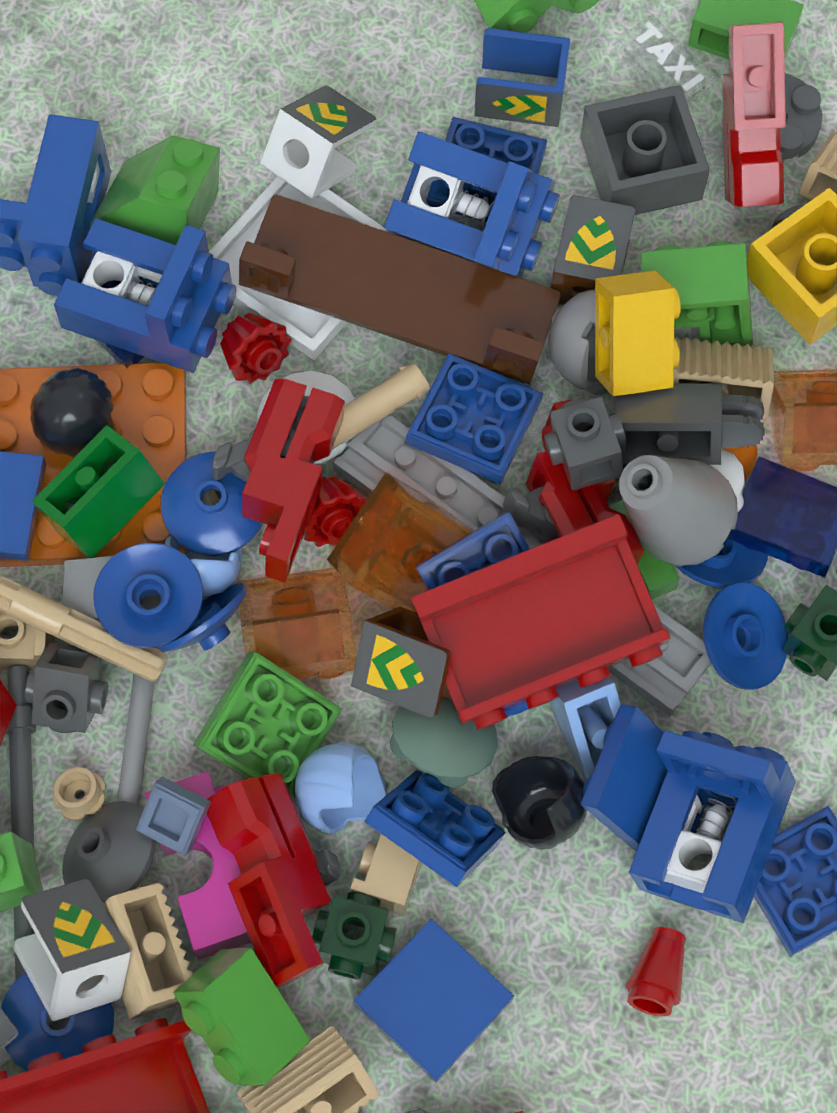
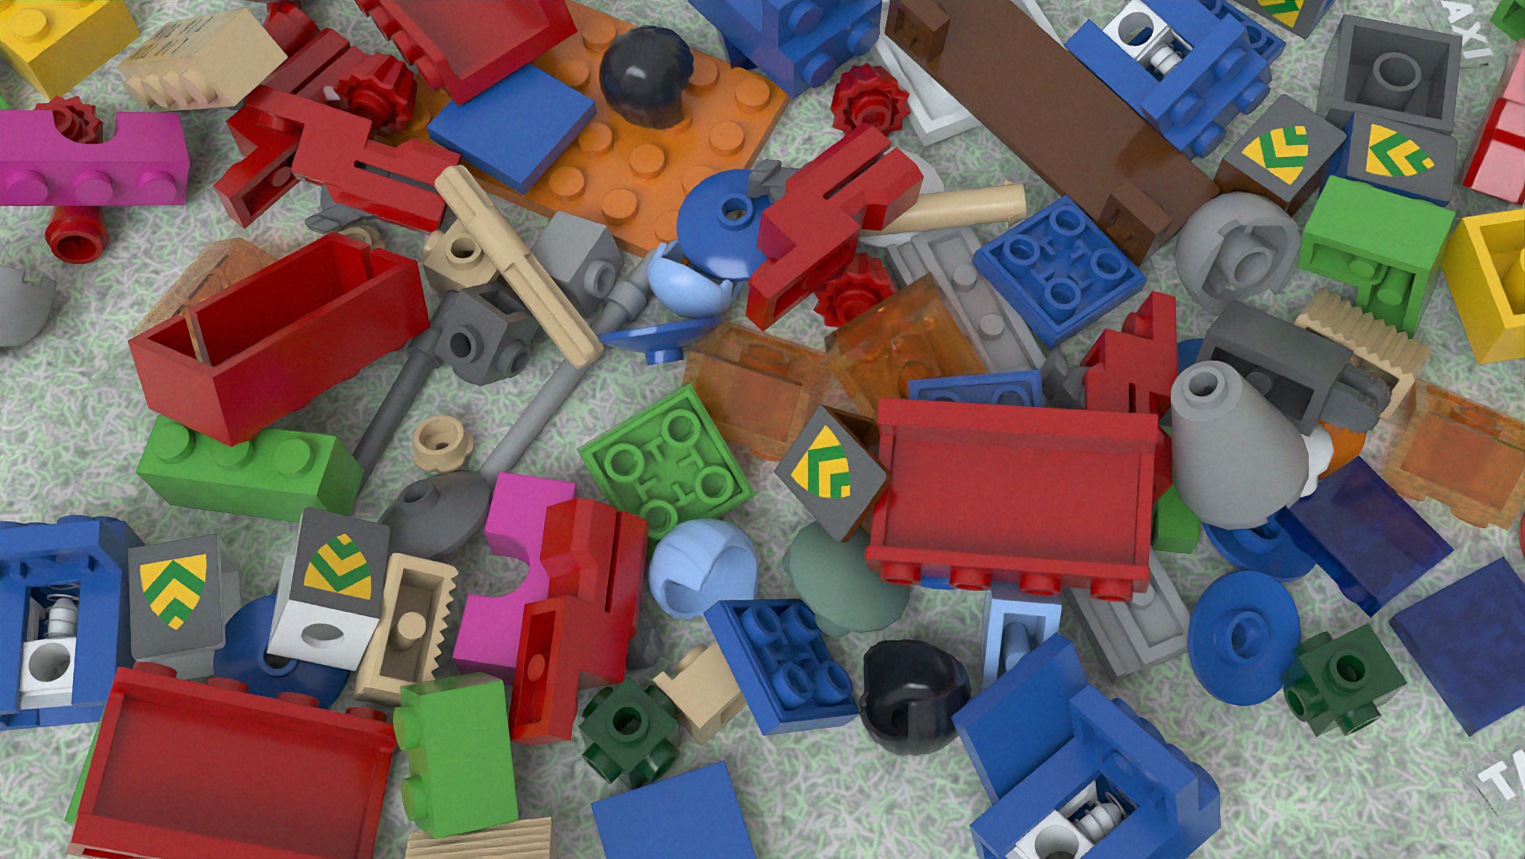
camera: 30 degrees right, 5 degrees down
green brick [31,425,165,558] -> none
blue dish [93,543,203,648] -> none
sand blue tile [136,776,211,856] -> none
dark grey brick [544,396,626,491] -> none
yellow brick [595,270,681,397] -> none
none -> piece [1318,111,1458,207]

